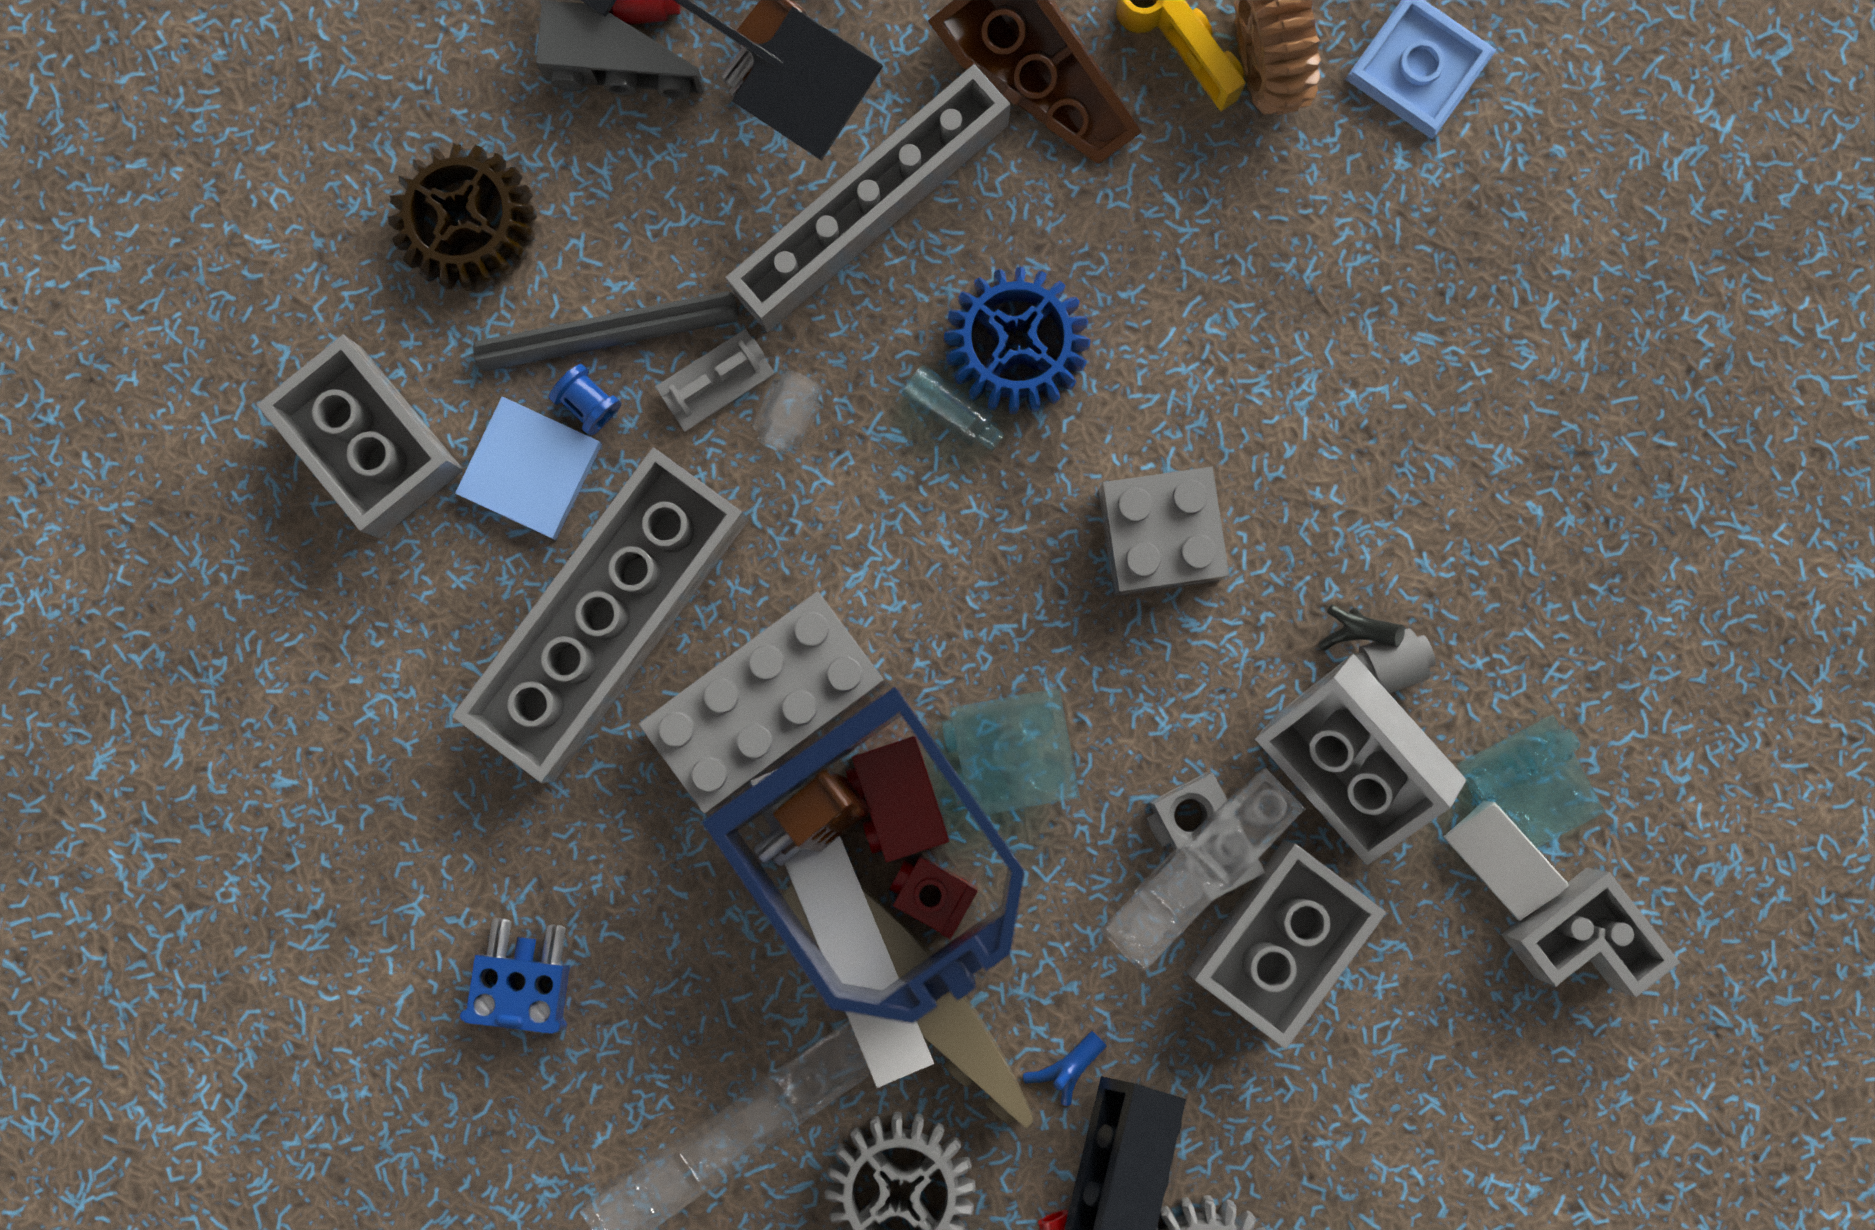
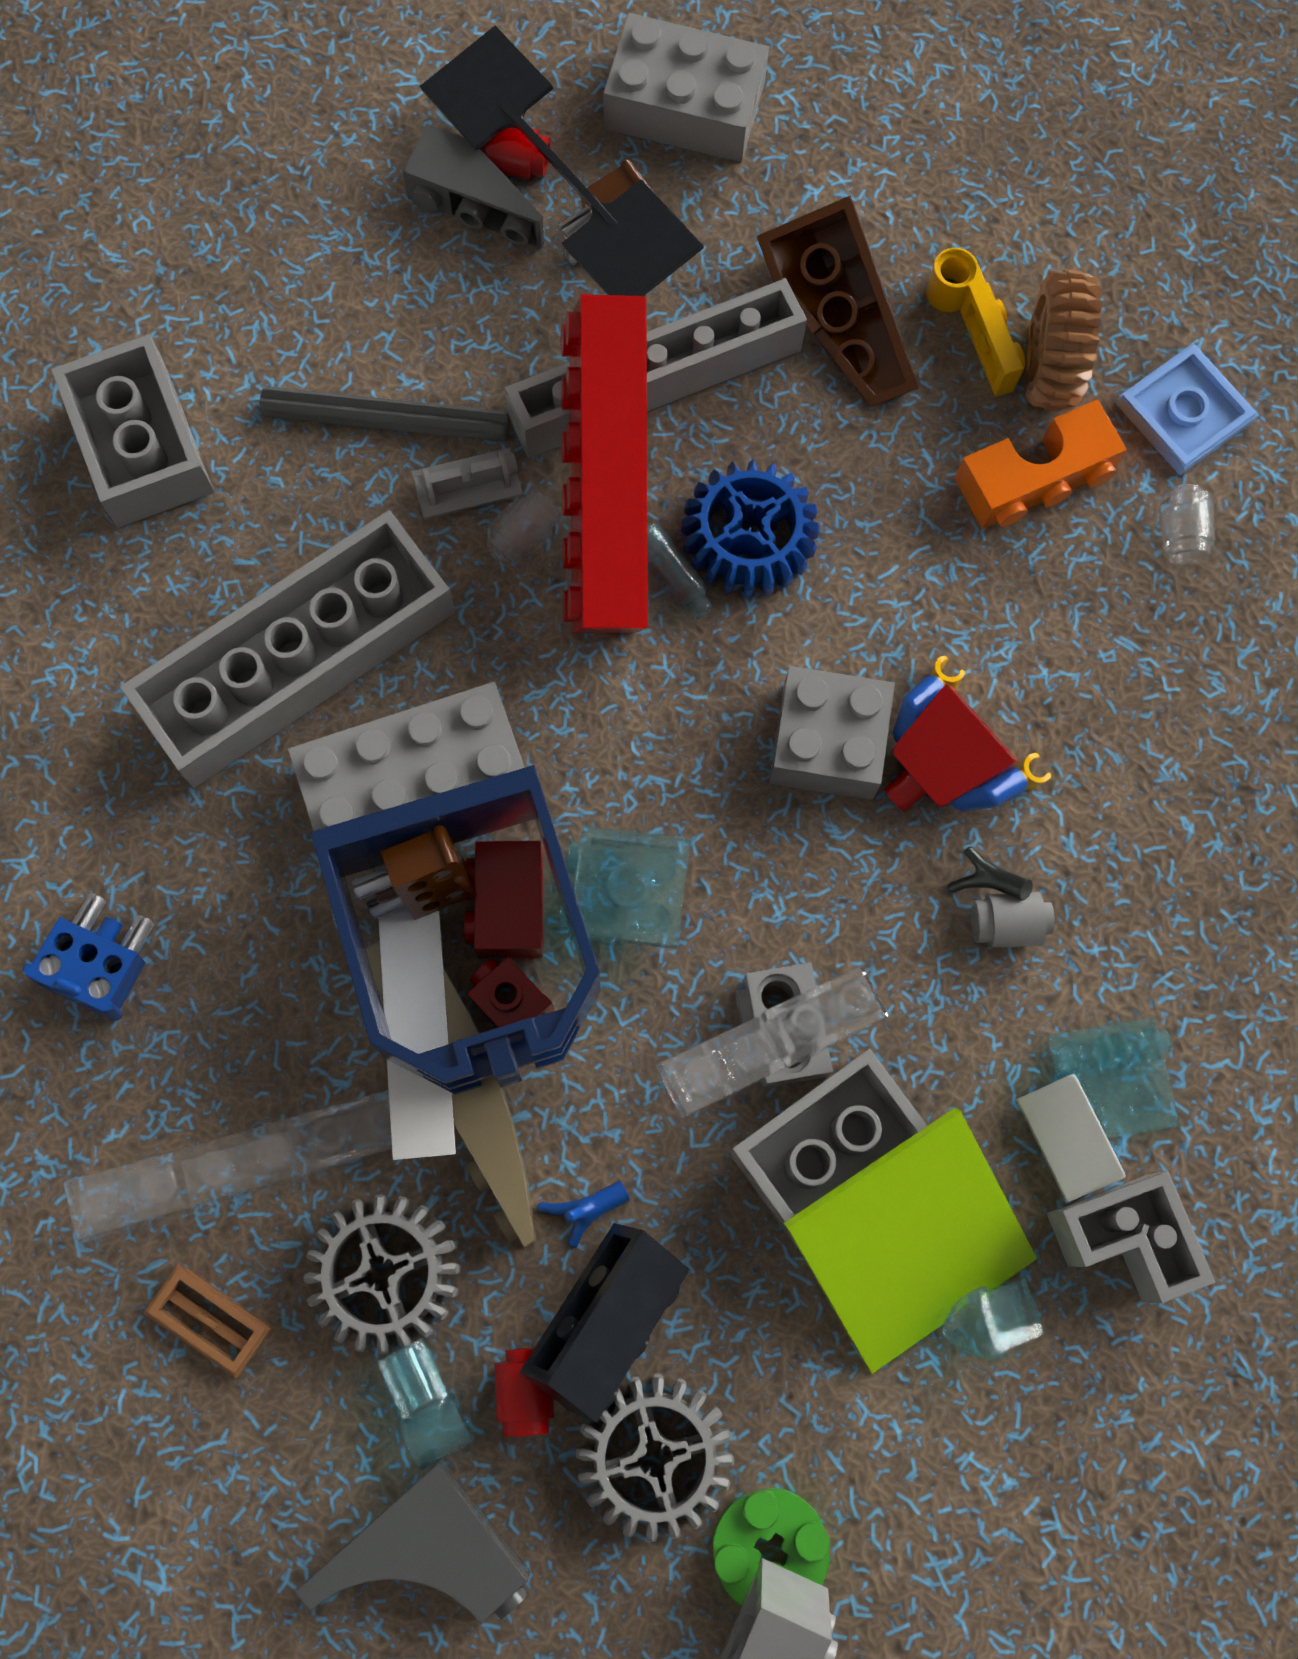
camera: 10 degrees right, 10 degrees down
dark brown gear [387,143,537,291] -> none
light blue tile [455,396,602,540] -> none
blue bush [548,364,622,436] -> none
light grey brick [1255,654,1466,865] -> none
none -> red brick [560,294,648,634]
none -> lime piece [784,1107,1037,1374]
none -> red torso [884,656,1051,812]
none -> clear light blue tile [942,1278,1044,1360]
none -> orange arch [954,399,1127,529]
none -> clear brick [1160,484,1216,565]

